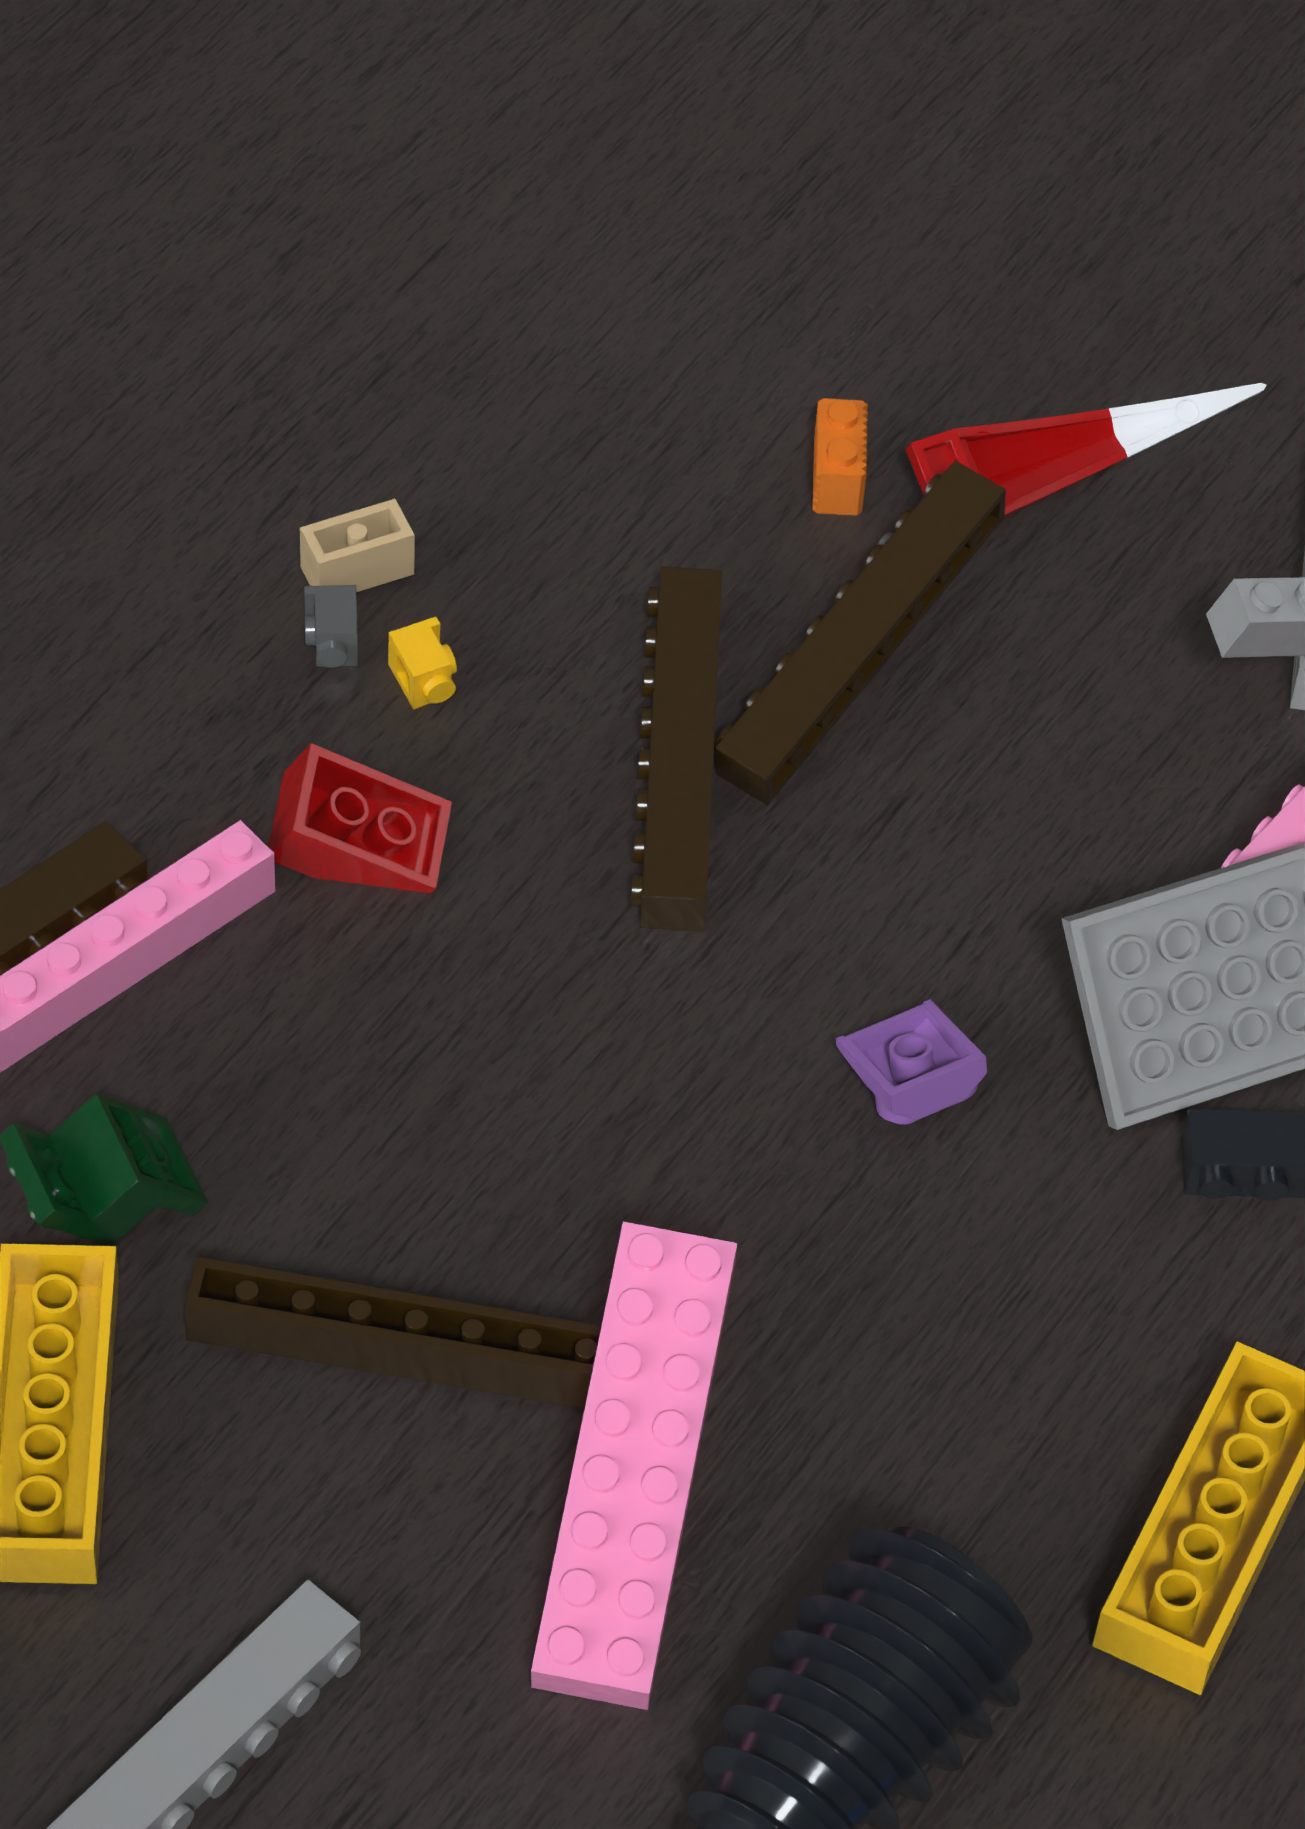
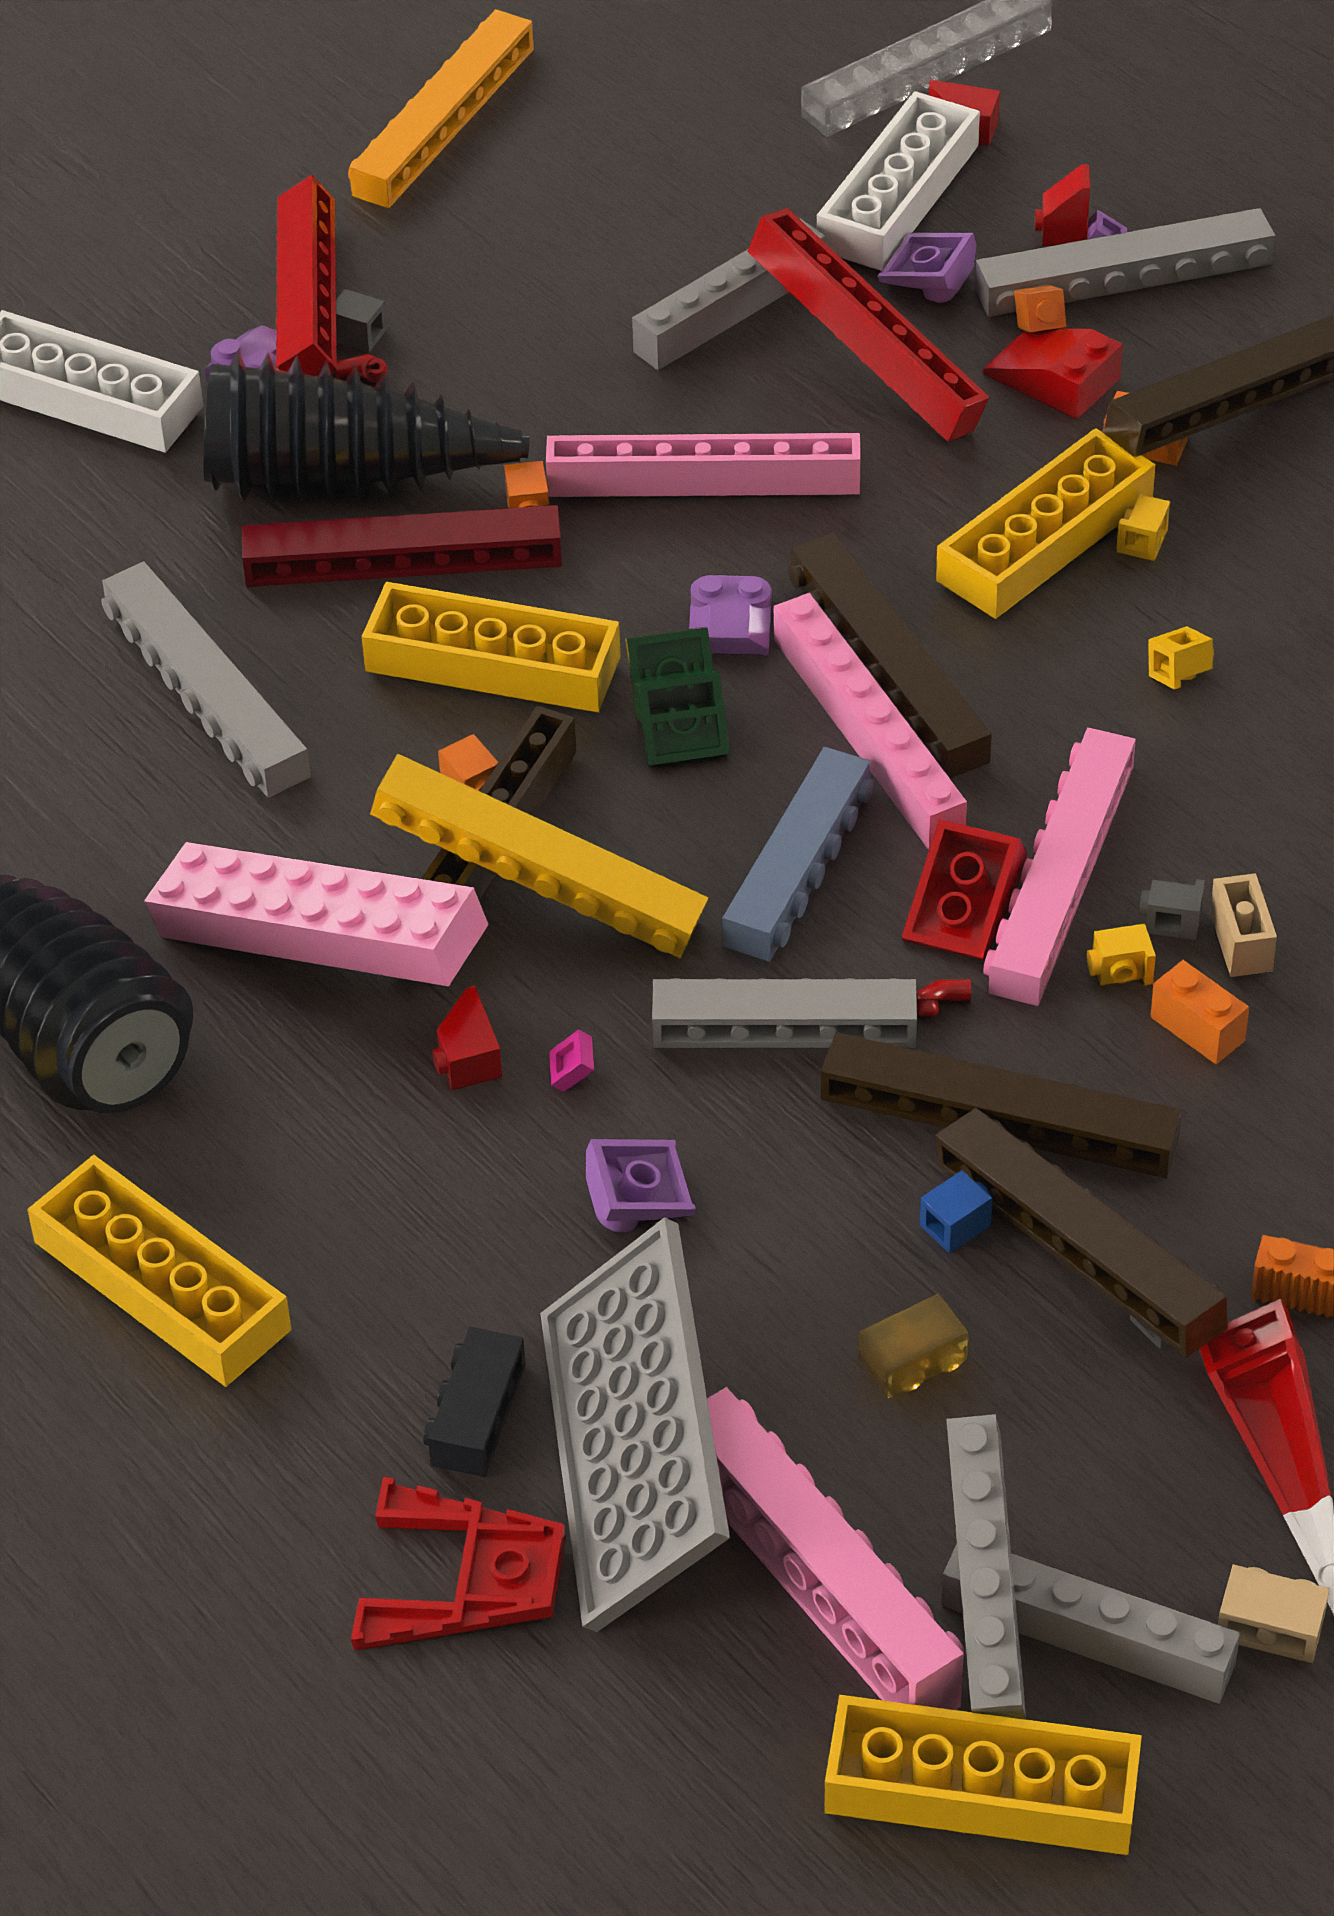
camera: 110 degrees right, 5 degrees down
none -> yellow brick [370,754,709,958]
none -> red slope [432,985,502,1090]
none -> orange brick [438,734,499,791]
none -> dark pink plate [549,1030,594,1092]
none -> light grey brick [652,978,917,1048]
none -> sand blue brick [722,747,875,962]
none -> clear yellow brick [858,1293,968,1399]
none -> red arm [916,979,971,1017]
none -> blue brick [920,1170,992,1253]
none -> bright pink brick [983,727,1136,1006]
none -> orange brick [1150,960,1249,1065]
none -> tan brick [1218,1564,1330,1664]

